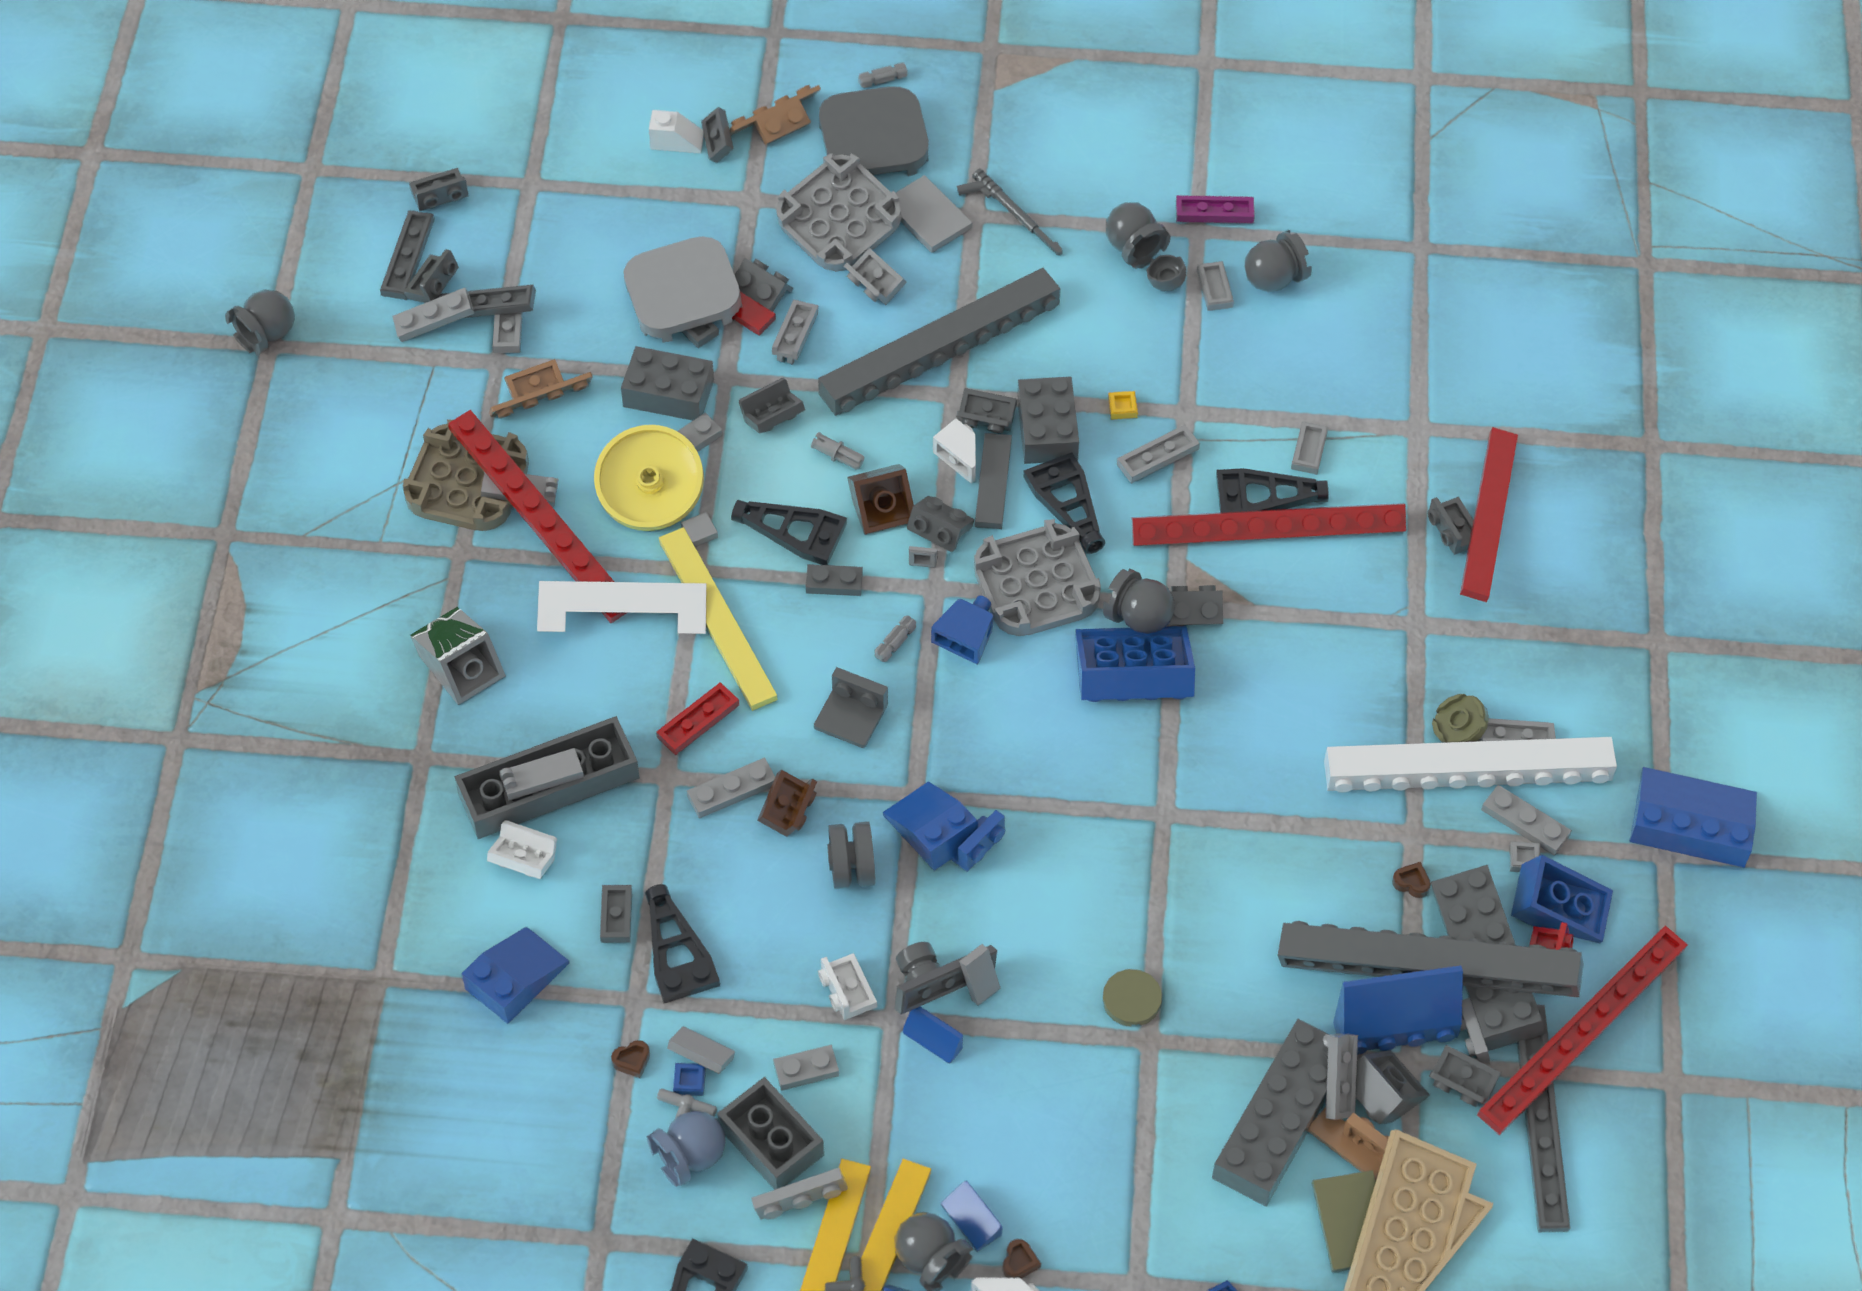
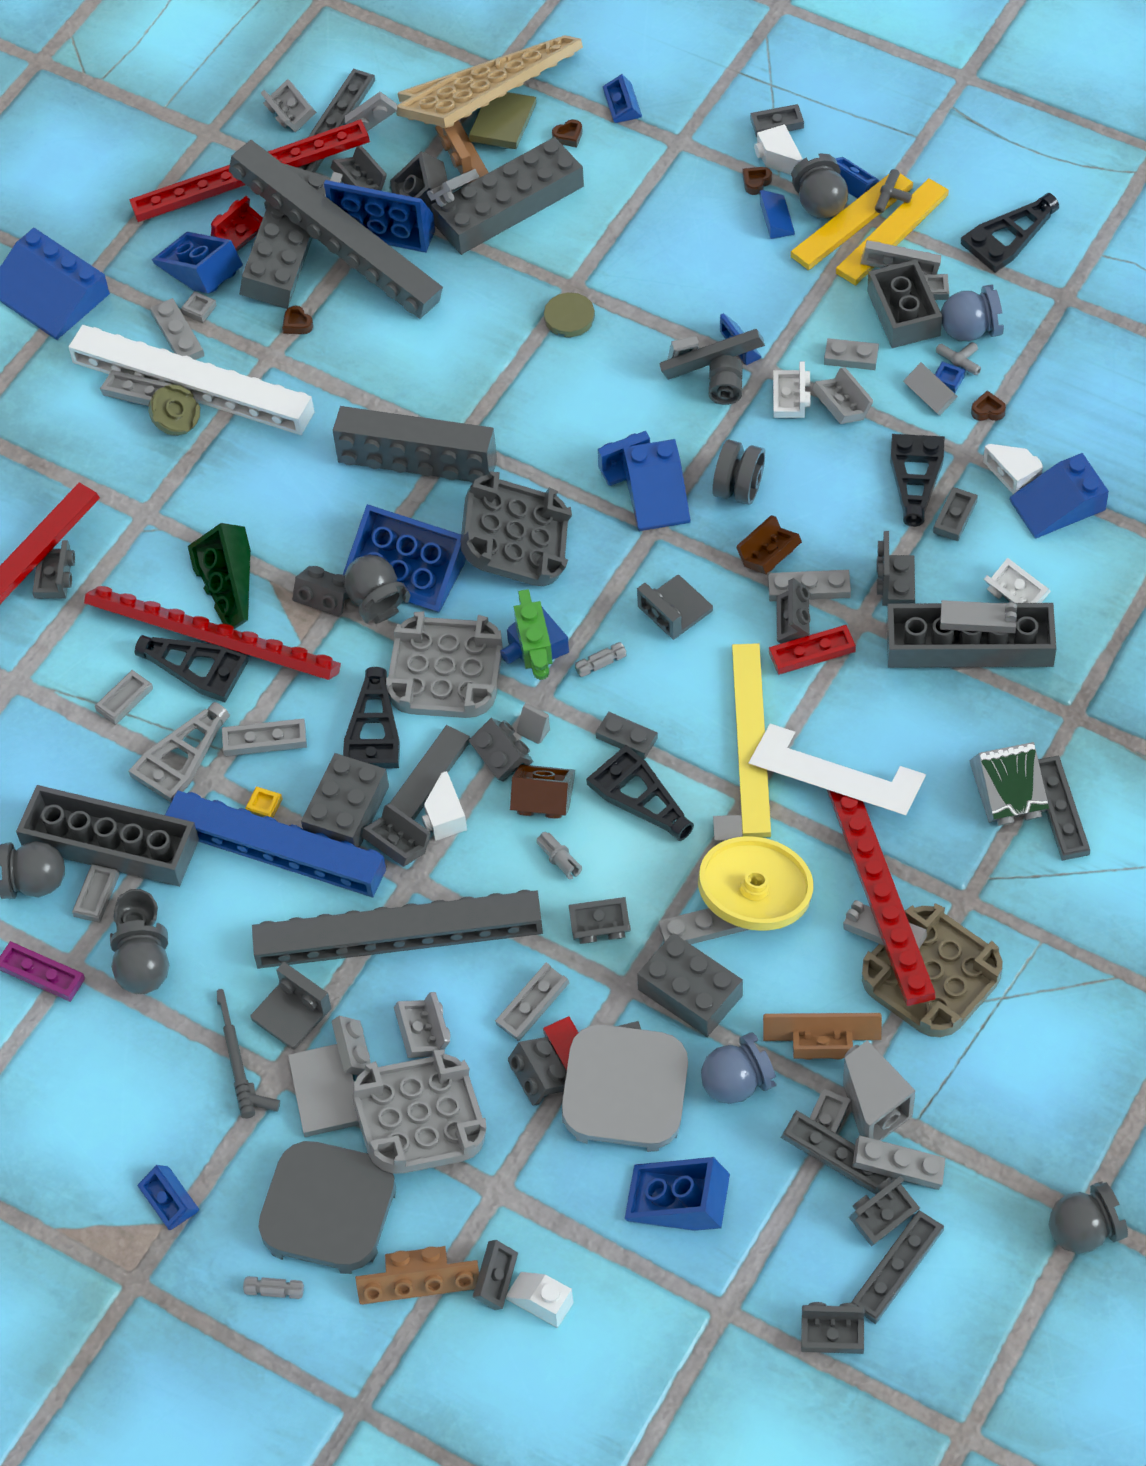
camera: 150 degrees left, 0 degrees up
none -> dark grey brick [16,785,199,887]
none -> light grey plate [129,702,230,802]
none -> blue slope [137,1165,199,1230]
none -> blue brick [165,790,386,897]
none -> dark green wedge [188,523,251,629]
none -> dark grey bracket [250,962,332,1050]
none -> light grey bracket [261,79,317,132]
none -> light grey plate [332,1015,371,1075]
none -> dark grey brick [333,406,497,483]
none -> light grey plate [345,92,397,131]
none -> dark grey tile [460,471,572,586]
none -> bright green hinge [513,589,553,680]
none -> reddish brown tile [552,119,583,148]
none -> blue slope [625,1157,730,1231]
none -> sand blue tile [701,1032,777,1104]
none -> dark grey bracket [777,578,811,644]
none -> light grey bracket [811,367,873,424]
none -> light grey slope [843,1040,915,1141]
none -> dark grey bracket [876,531,915,606]
none -> light grey tile [924,274,949,300]
none -> white slope [983,444,1043,494]
none -> dark grey tile [1038,755,1090,861]

